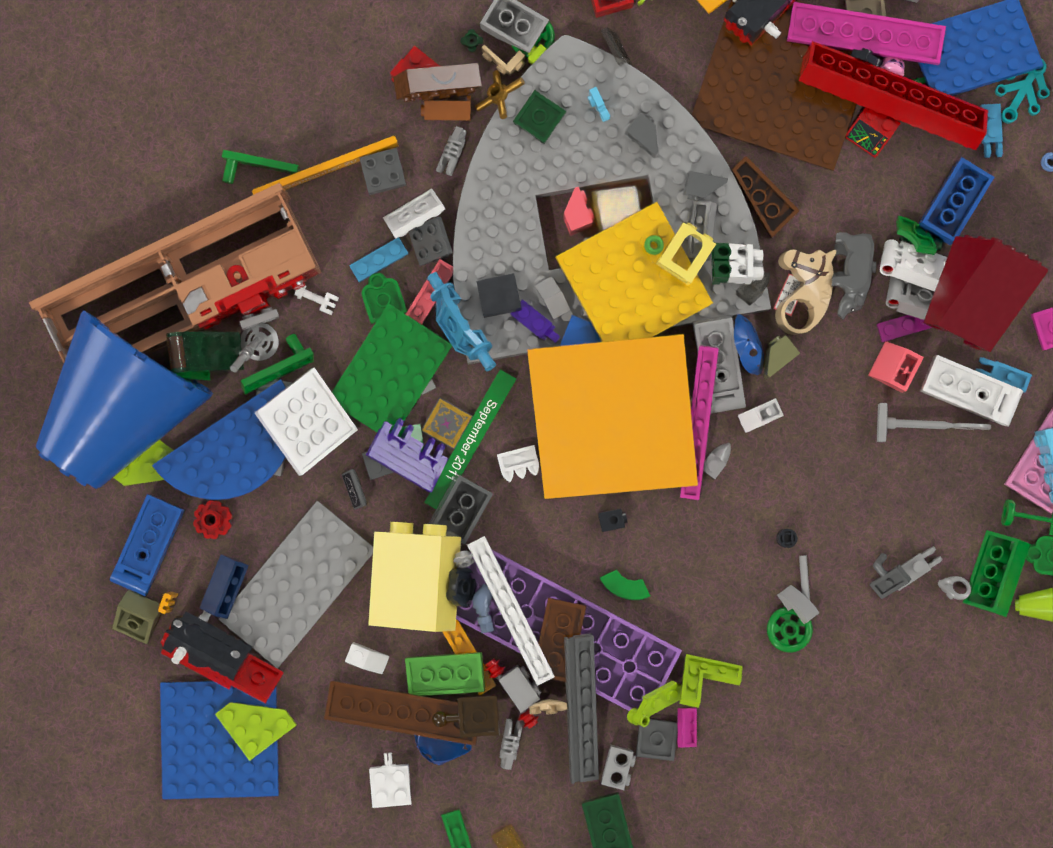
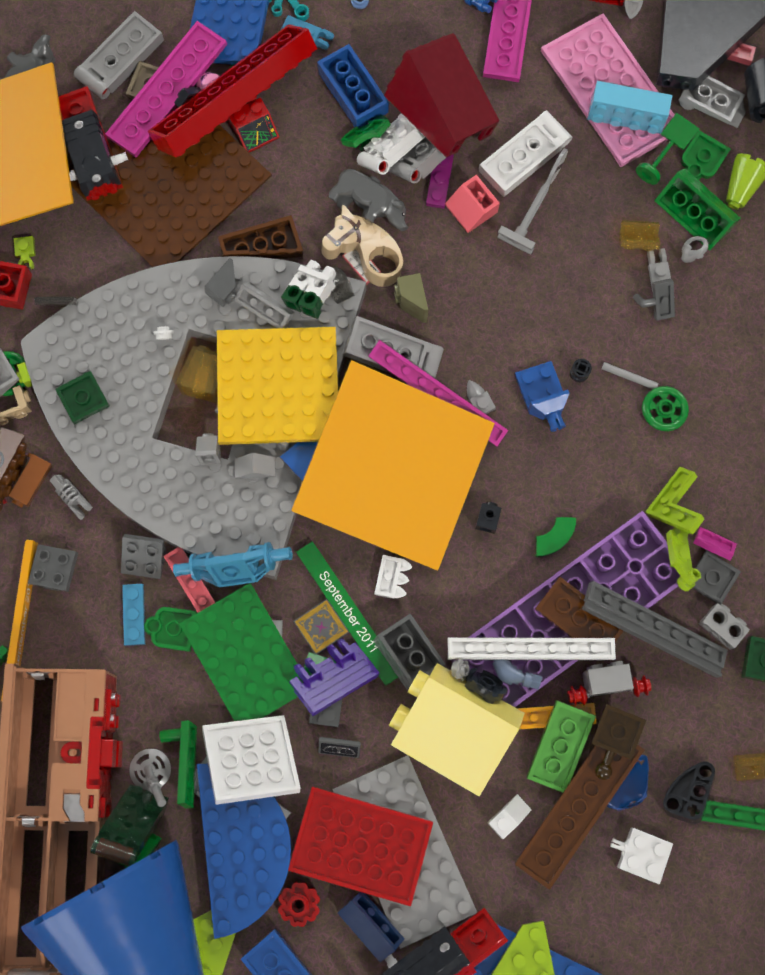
camera: 65 degrees left, 10 degrees down
light grey plate [239,307,279,330] -> none
white hinge [294,286,339,315] -> none
white plate [383,189,445,238] -> none
pearl gold bar [475,70,525,119] -> none
black tile [476,273,522,318] -> none
light grey hinge [499,719,523,770] -> none
dark purple hinge [510,299,560,343] -> none
tan dish [529,699,568,714] -> none
coral slope [563,186,595,236] -> none
medium azure plate [587,87,611,122] -> none
dark grey slope [625,113,658,158] -> none
bright green plate [644,235,664,255] -> none
light yellow panel [656,223,716,285] -> none
blue piece [734,314,764,375] -> none
white slope [738,398,784,433] -> none
light grey slope [777,585,819,624] -> none
dark azure hinge [975,357,1032,393] -> none
none -> white plate [153,326,174,340]
none -> light grey slope [196,433,221,465]
none -> red plate [288,787,433,907]
none -> blue plate [514,361,569,432]
none -> clear yellow bracket [619,220,660,251]
none -> black beam [663,761,715,824]

